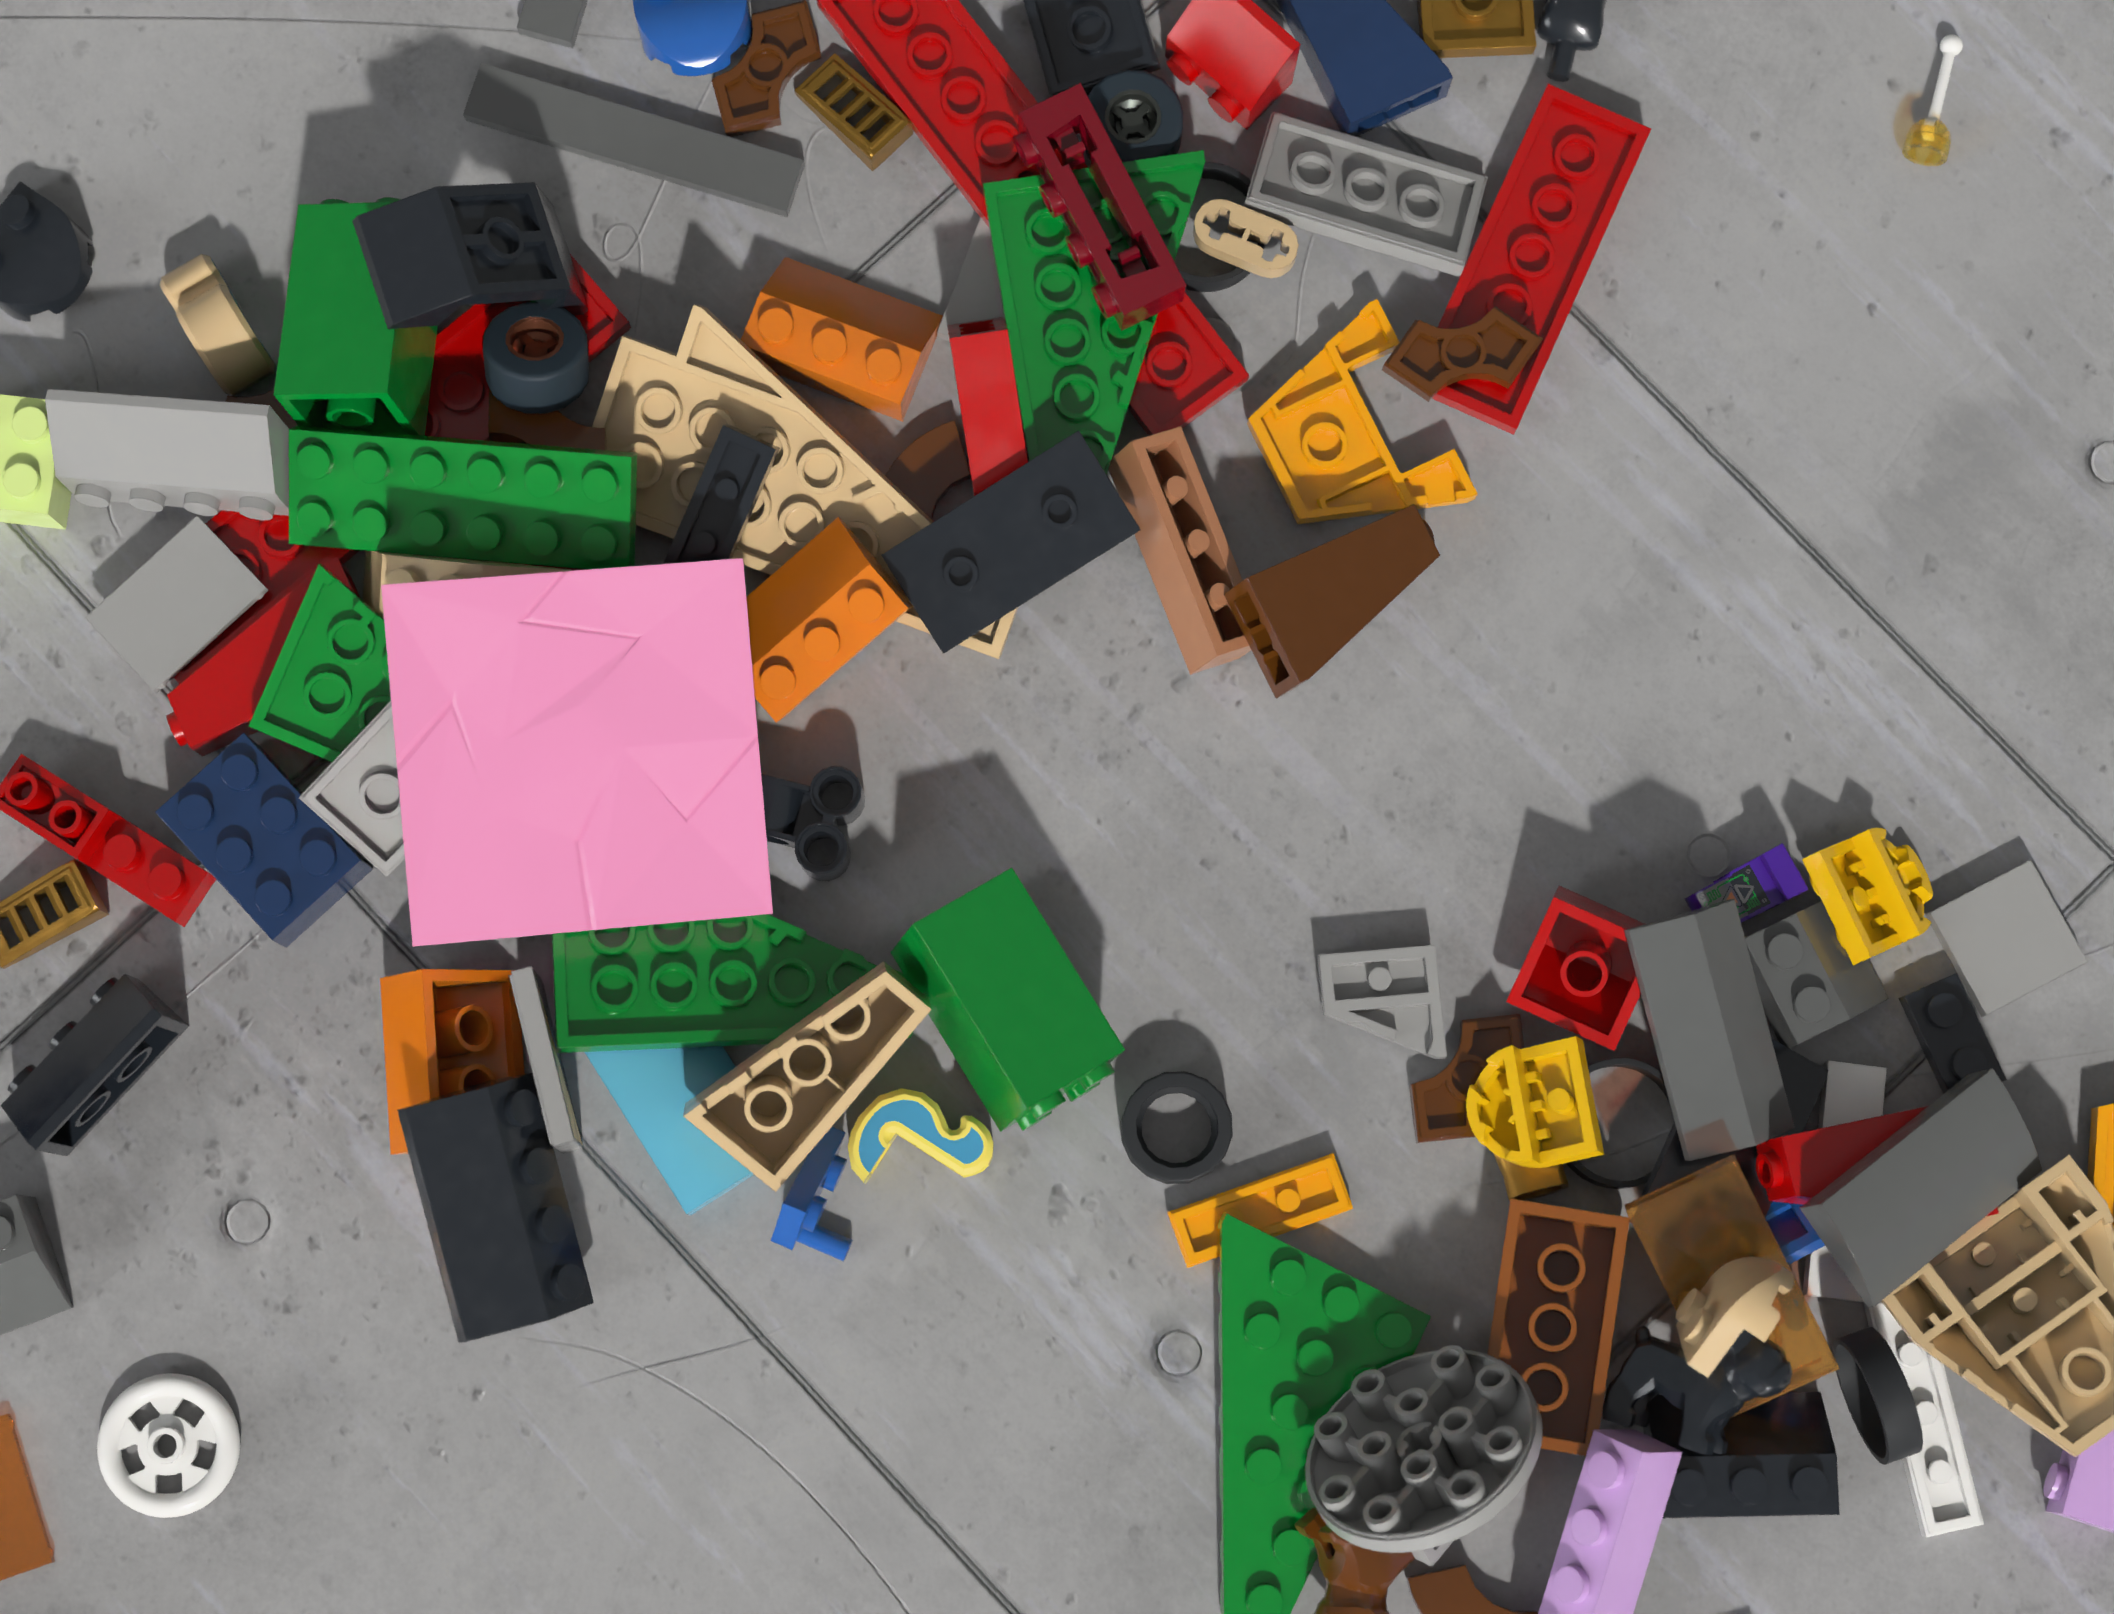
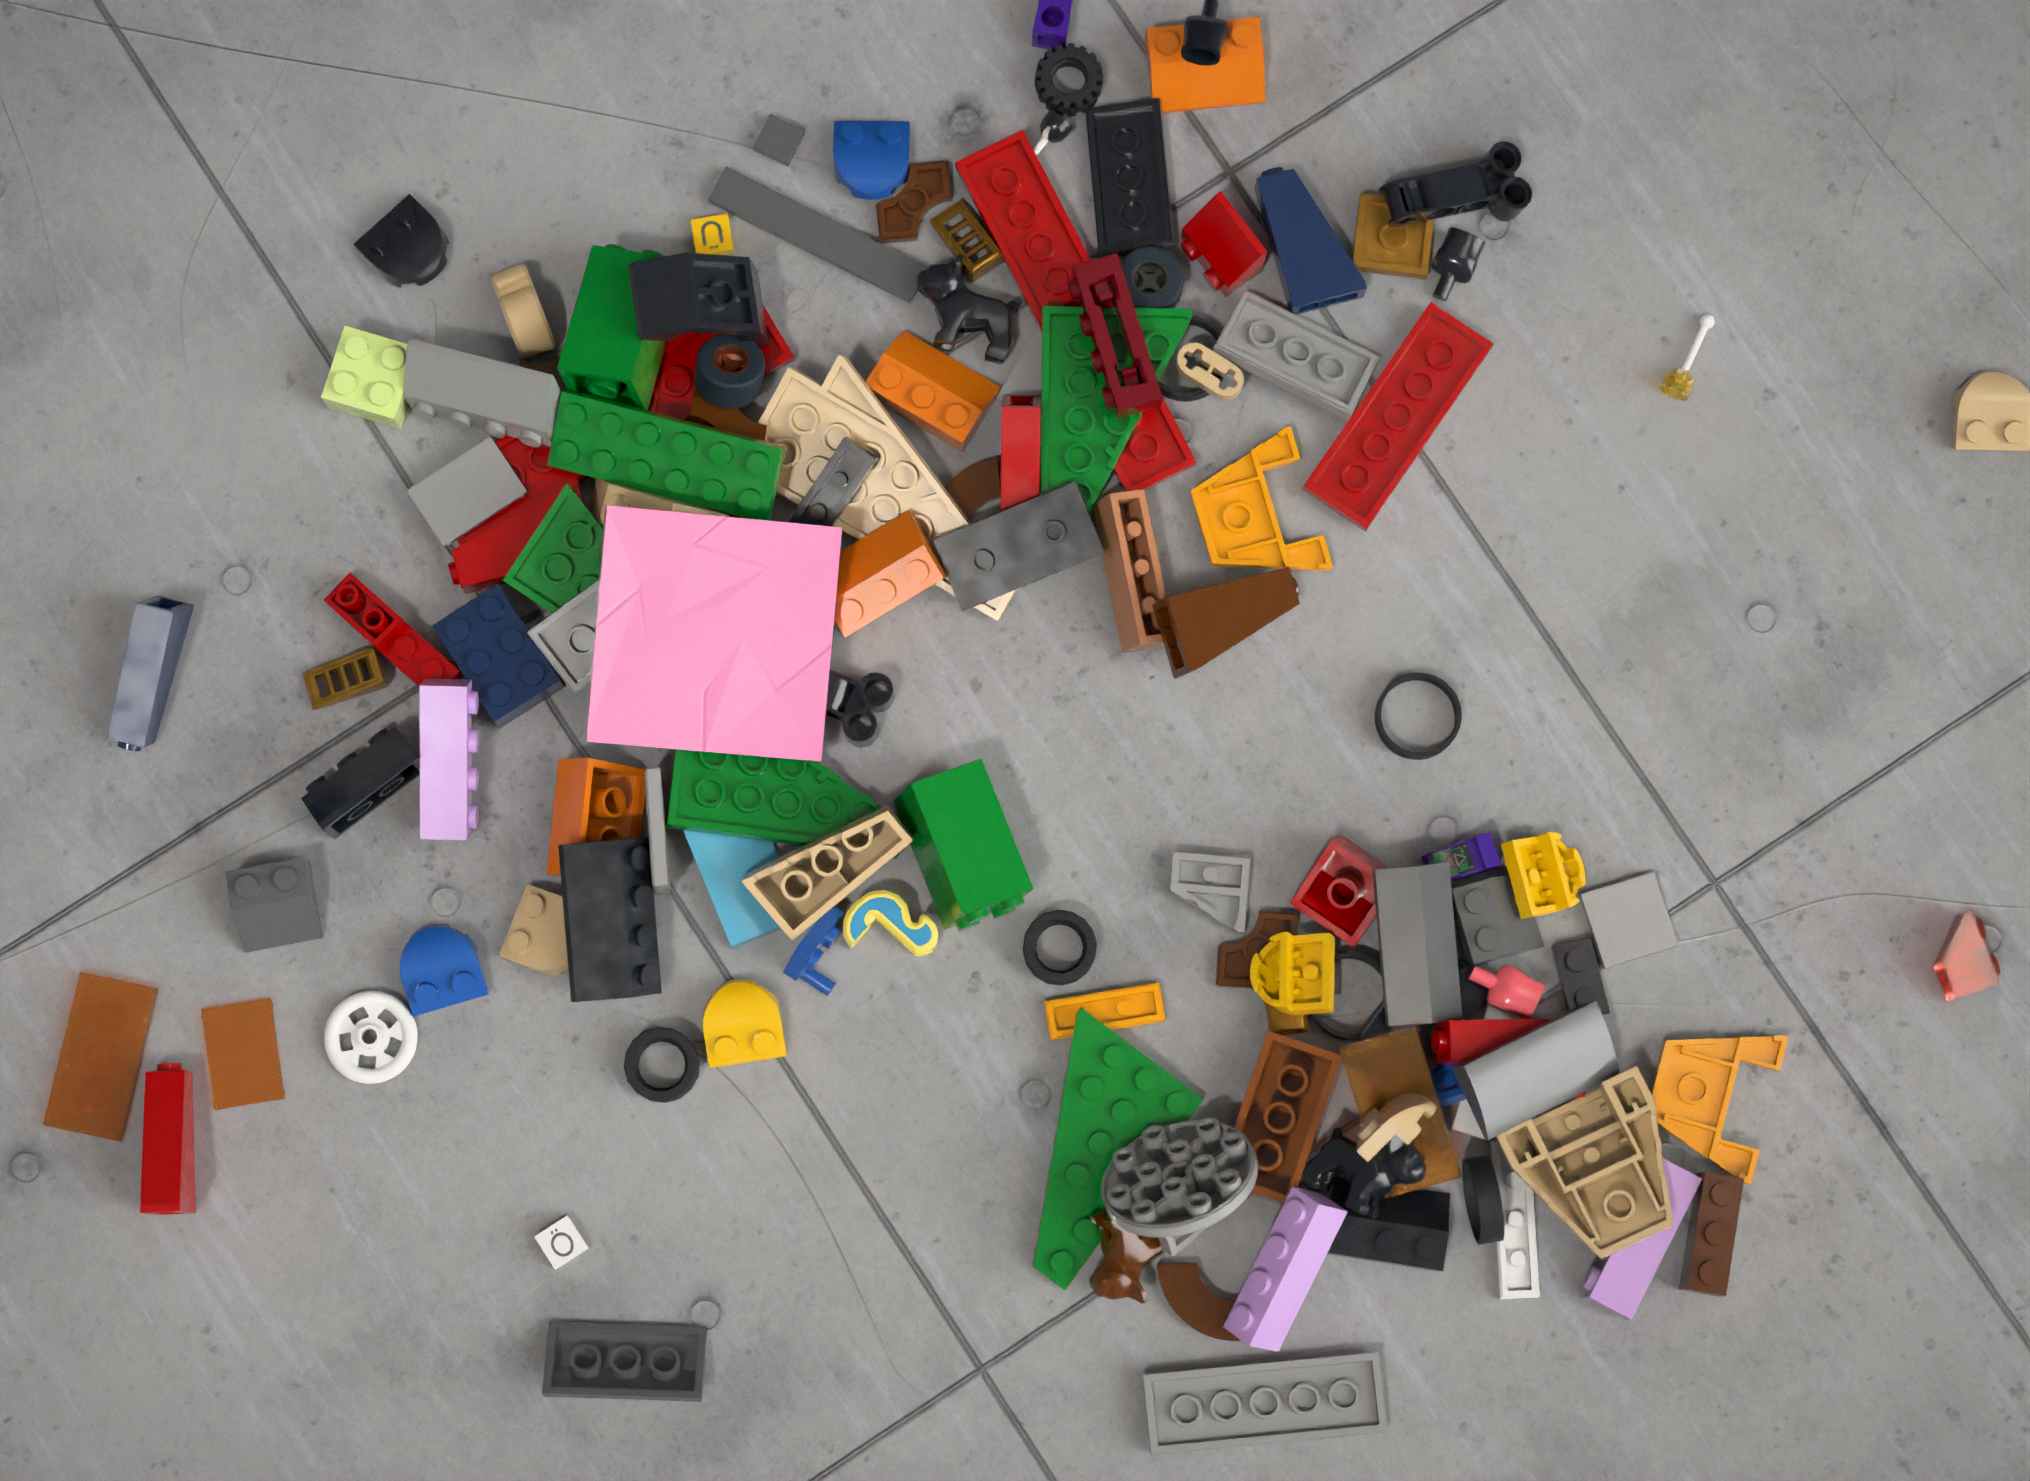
camera: 10 degrees right, 0 degrees up
reddish brown tile [1382,306,1543,402] -> none
none -> blue slope [400,924,489,1017]
none -> lavender brick [419,679,479,840]
none -> tan slope [498,884,568,976]
none -> black tyre [624,1027,700,1103]
none -> yellow tile [690,213,735,255]
none -> yellow slope [703,979,787,1068]
none -> black animal [917,255,1017,365]
none -> black tyre [1375,673,1462,760]
none -> coral piece [1468,965,1545,1019]

